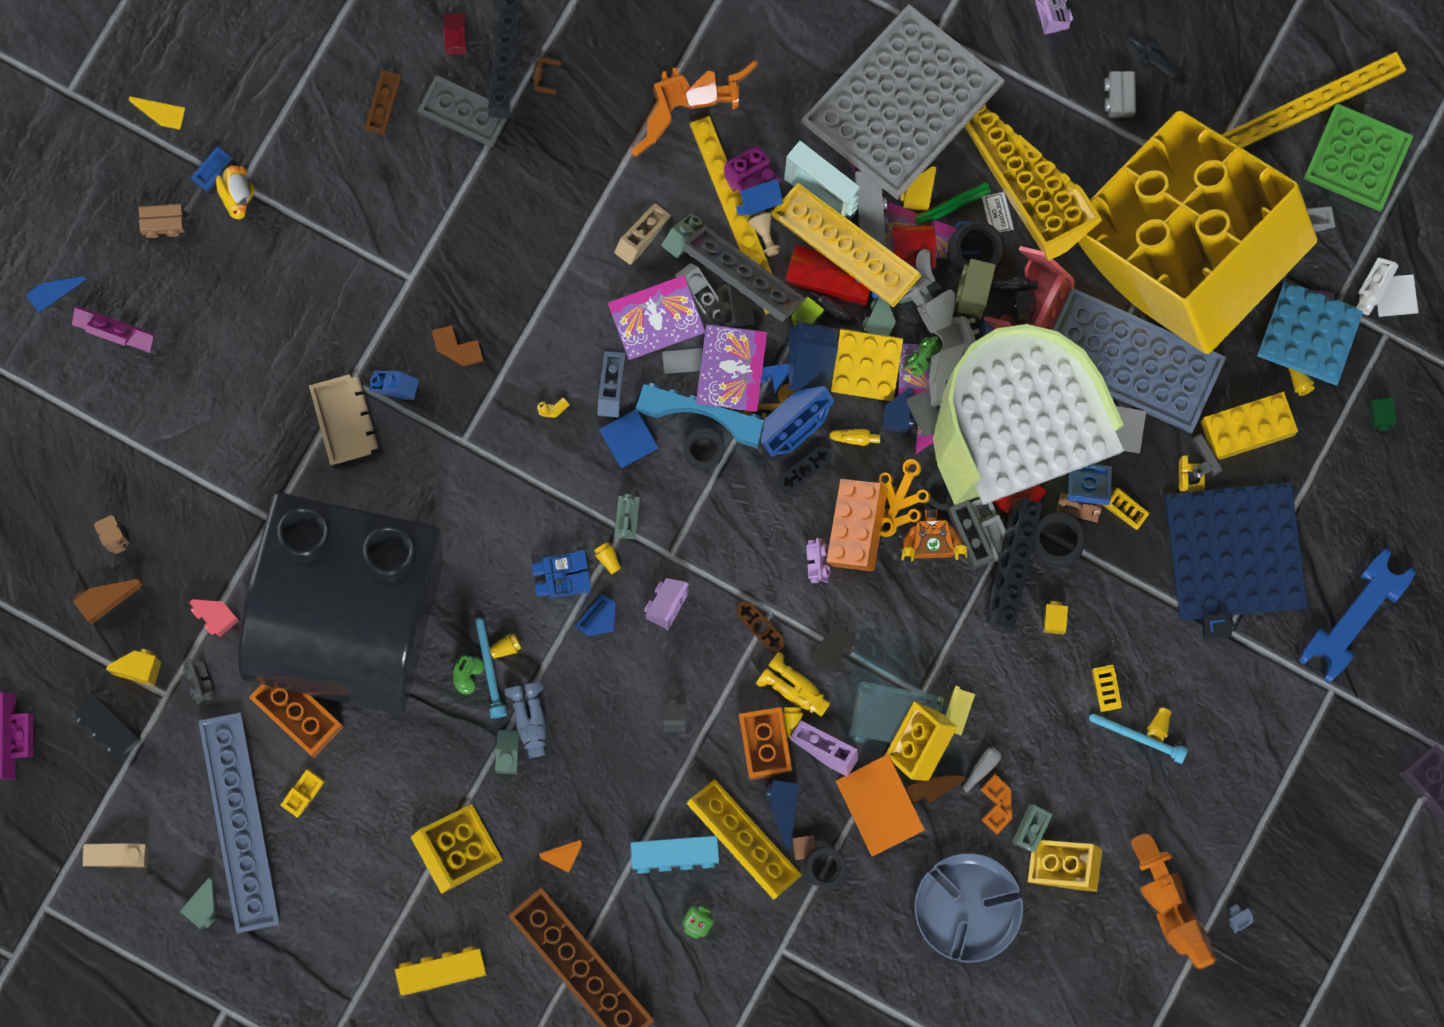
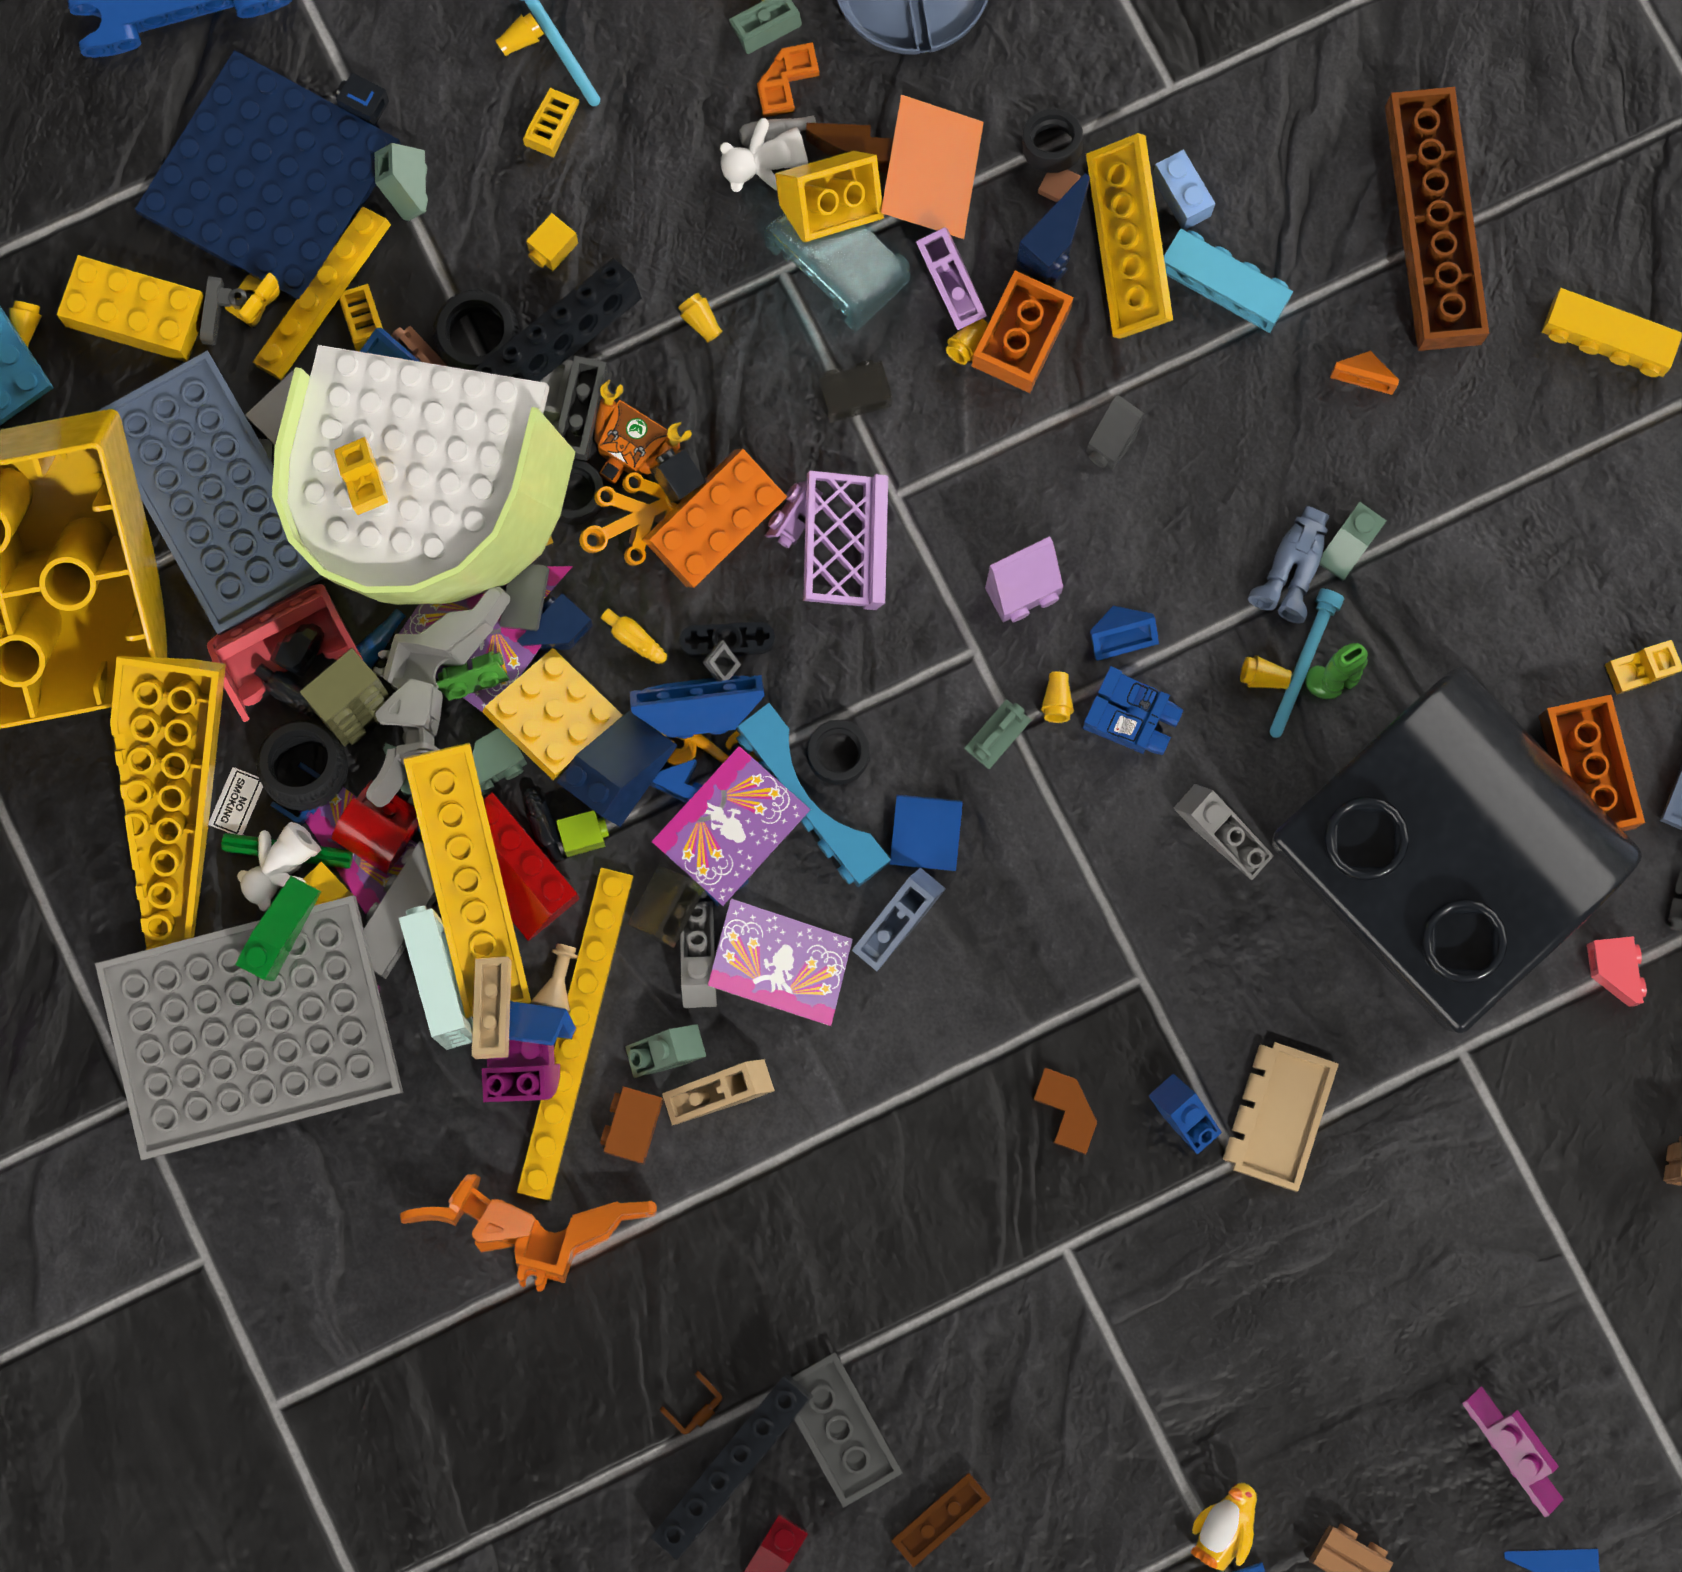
camera: 145 degrees left, 0 degrees up
yellow slope [411,804,503,894] -> none
yellow arm [537,398,569,418] -> none
light grey sticker [662,348,703,374] -> none
dark grey plate [681,226,805,322] -> none
bright green head [682,905,714,939] -> none
reddish brown beam [736,601,784,653] -> none
yellow piece [755,651,831,716] -> none
light yellow panel [945,686,975,736] -> none
none -> green slope [235,876,322,981]
none -> white piece [237,822,321,912]
none -> yellow plate [253,206,391,380]
none -> yellow slope [334,437,389,515]
none -> sand green slope [375,143,428,221]
none -> tan plate [472,957,512,1059]
none -> dark orange brick [600,1086,664,1165]
none -> black brick [650,448,706,503]
none -> yellow cone [678,293,723,343]
none -> dark grey slope [703,640,741,681]
none -> white piece [720,118,808,192]
none -> lavender fence [803,471,888,610]
none -> light blue brick [1152,149,1215,230]
none -> light grey slope [1174,784,1274,880]

